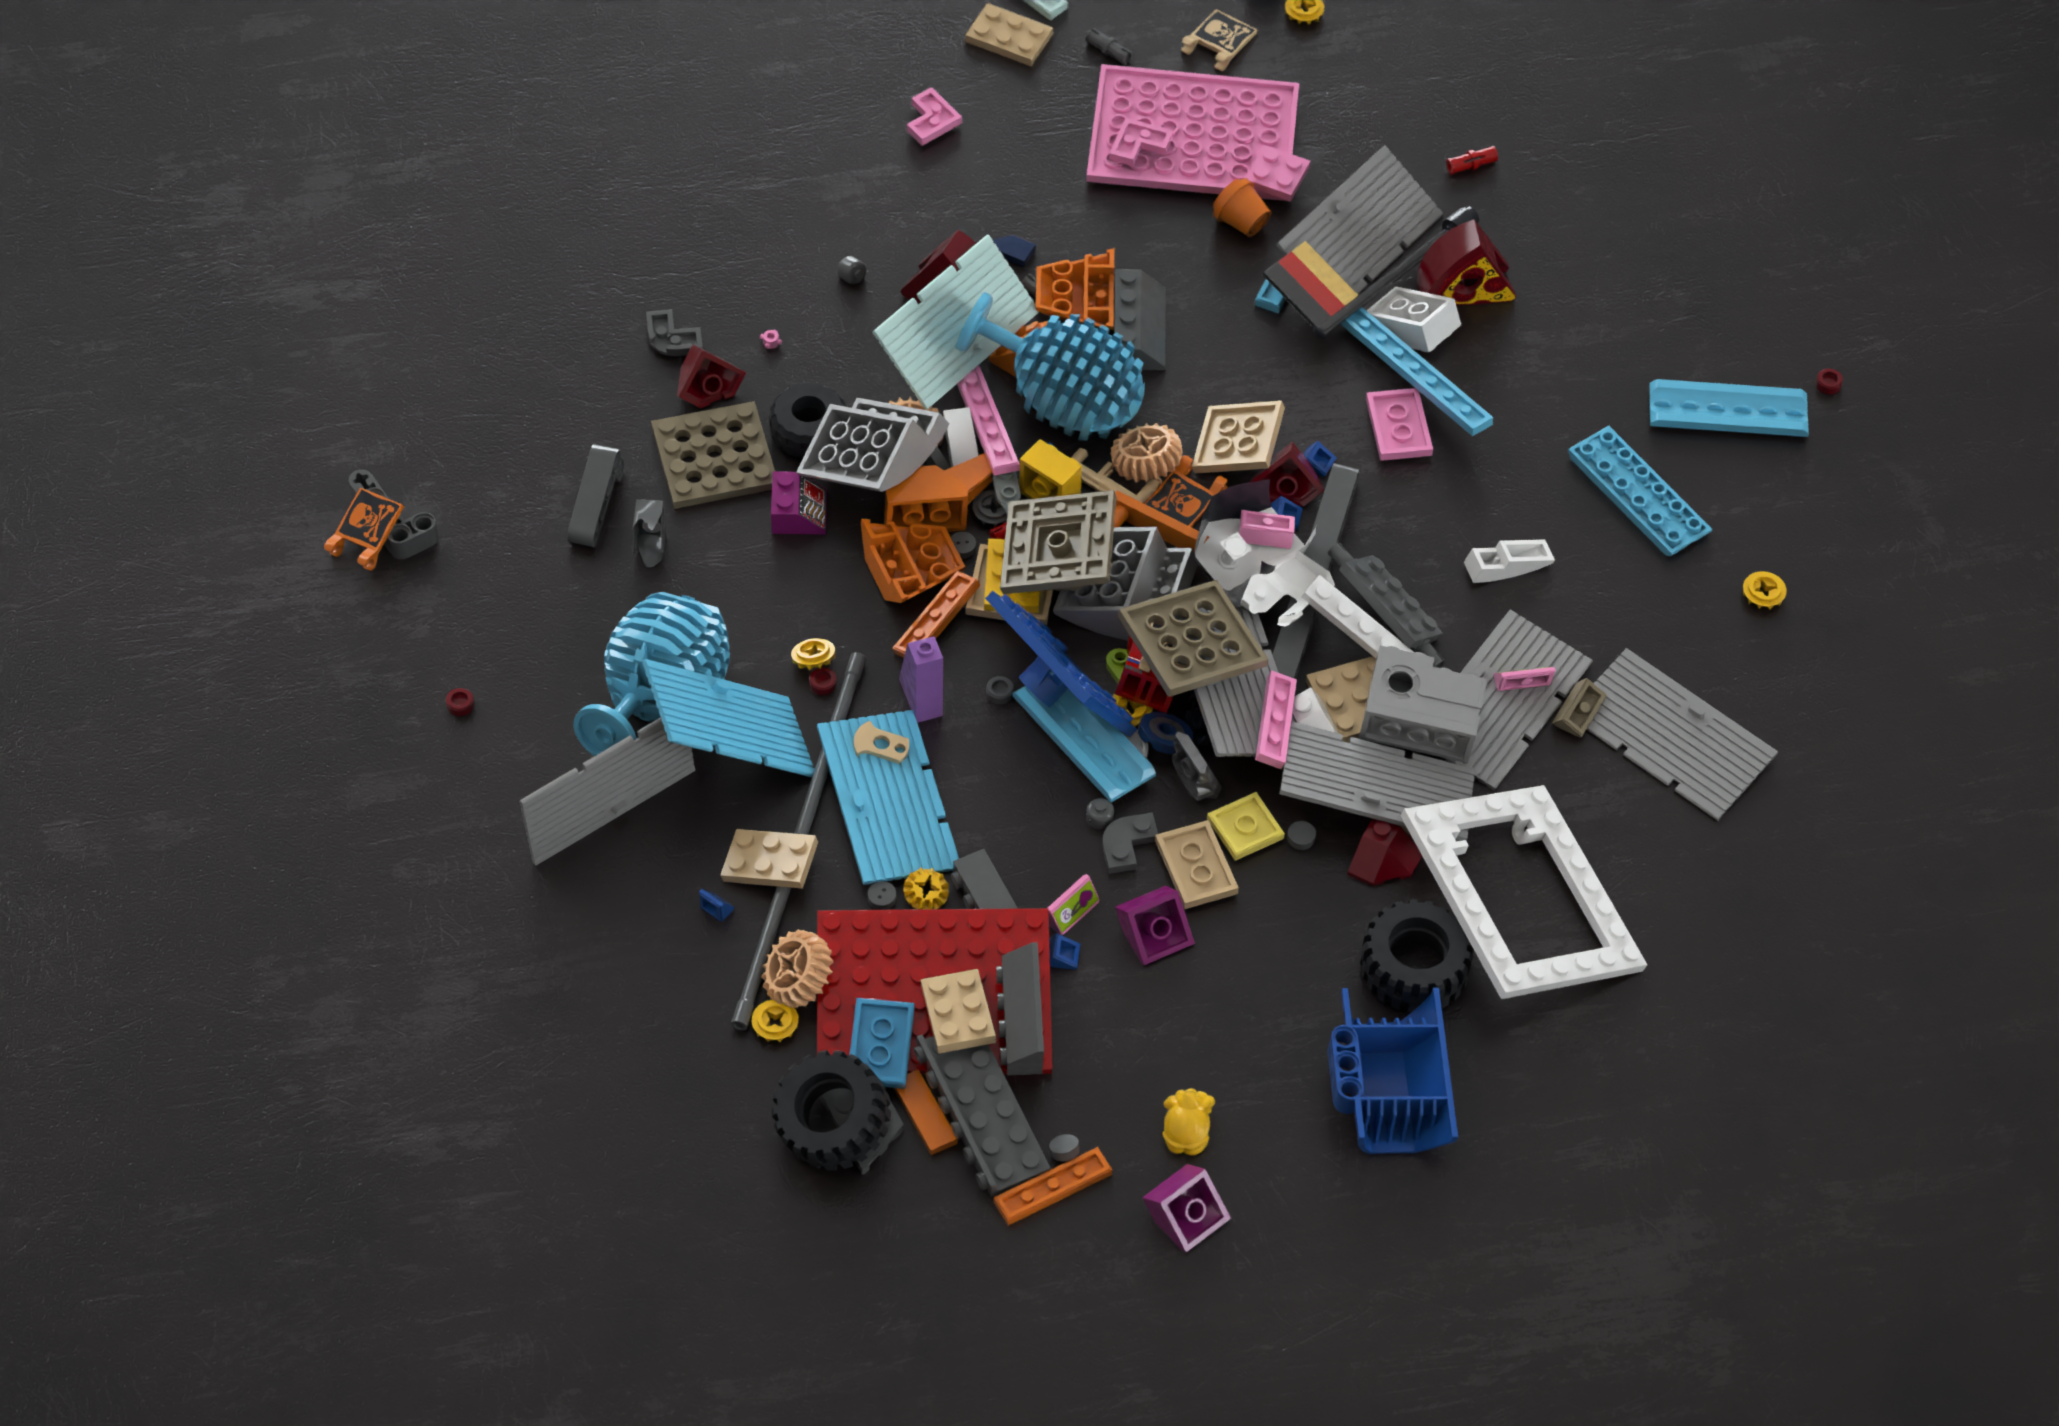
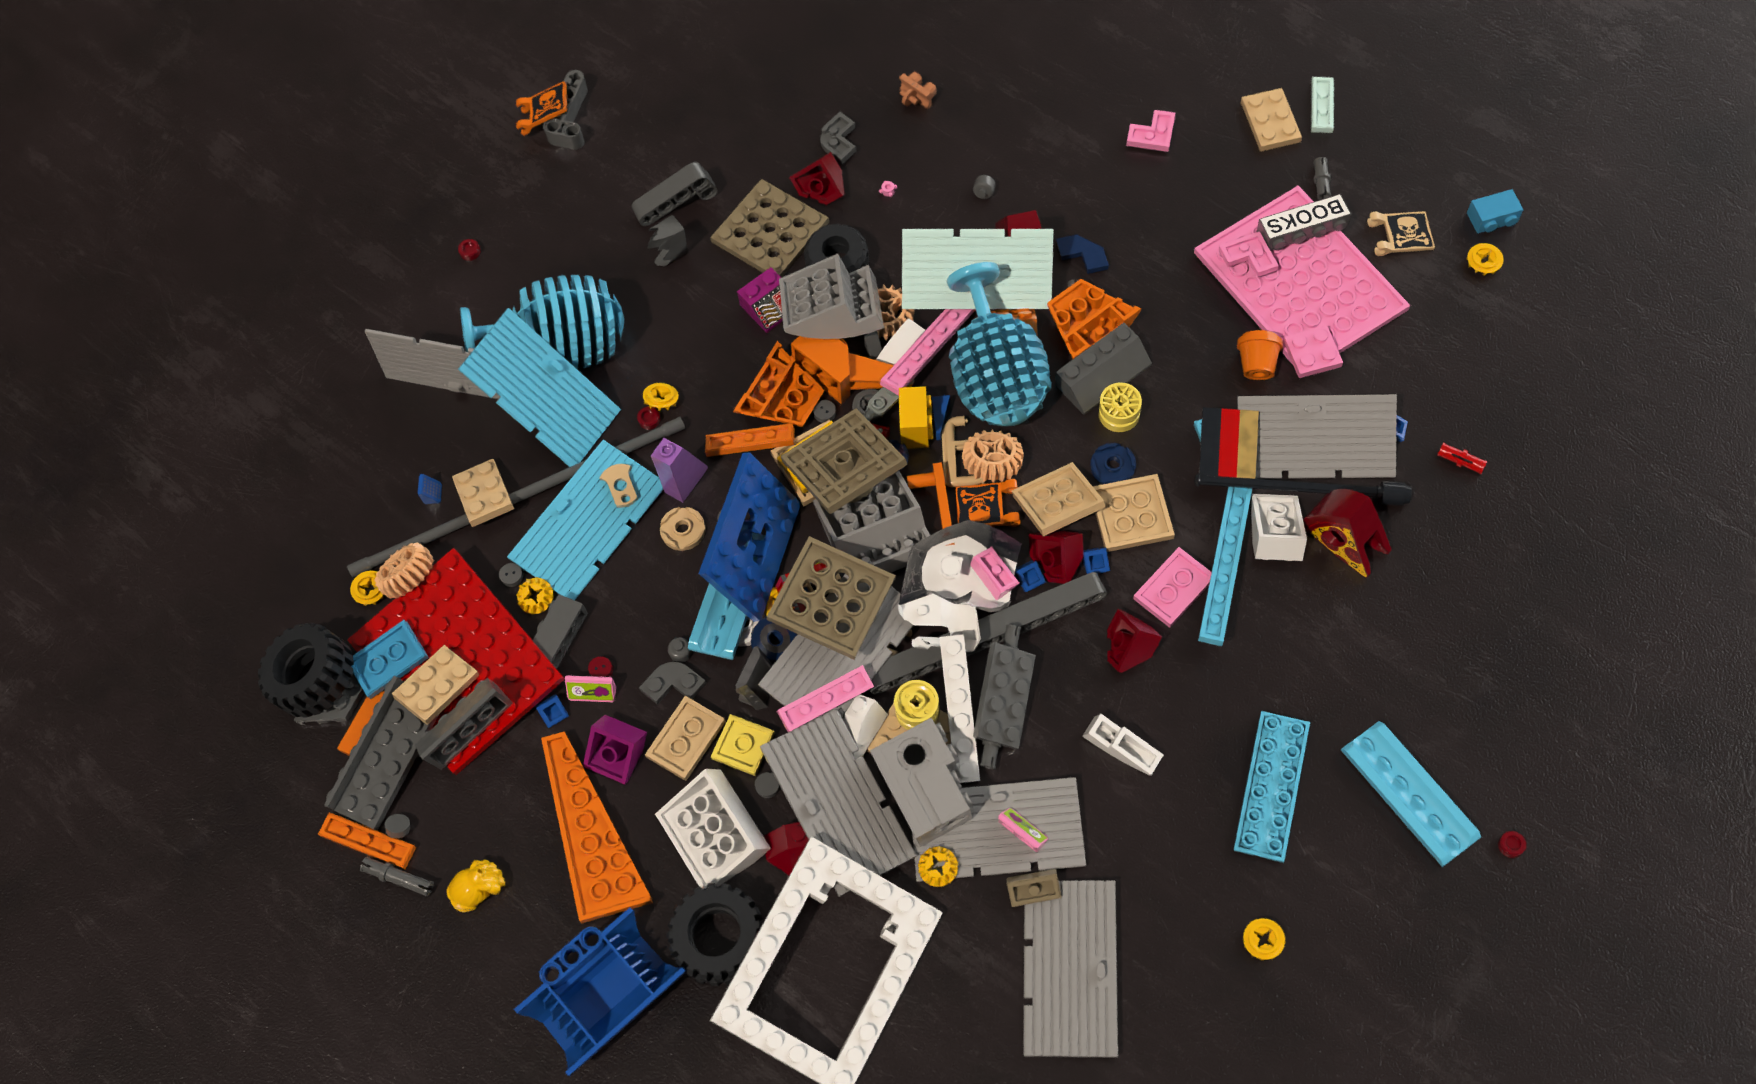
camera: 60 degrees right, 10 degrees up
magenta slope [1142,1164,1231,1252] -> none
none -> dark grey pin [360,856,434,897]
none -> orange wing [541,732,653,923]
none -> dark red tile [588,656,613,677]
none -> white slope [655,769,771,889]
none -> tan tile [660,507,706,551]
none -> light yellow wheel [894,680,939,730]
none -> nougat hips [899,71,936,109]
none -> yellow gear [918,846,958,887]
none -> dark blue tile [1090,443,1136,484]
none -> tan plate [1093,474,1175,552]
none -> light yellow wheel [1099,383,1142,432]
none -> dark red slope [1107,609,1162,673]
none -> brick [1256,194,1351,251]

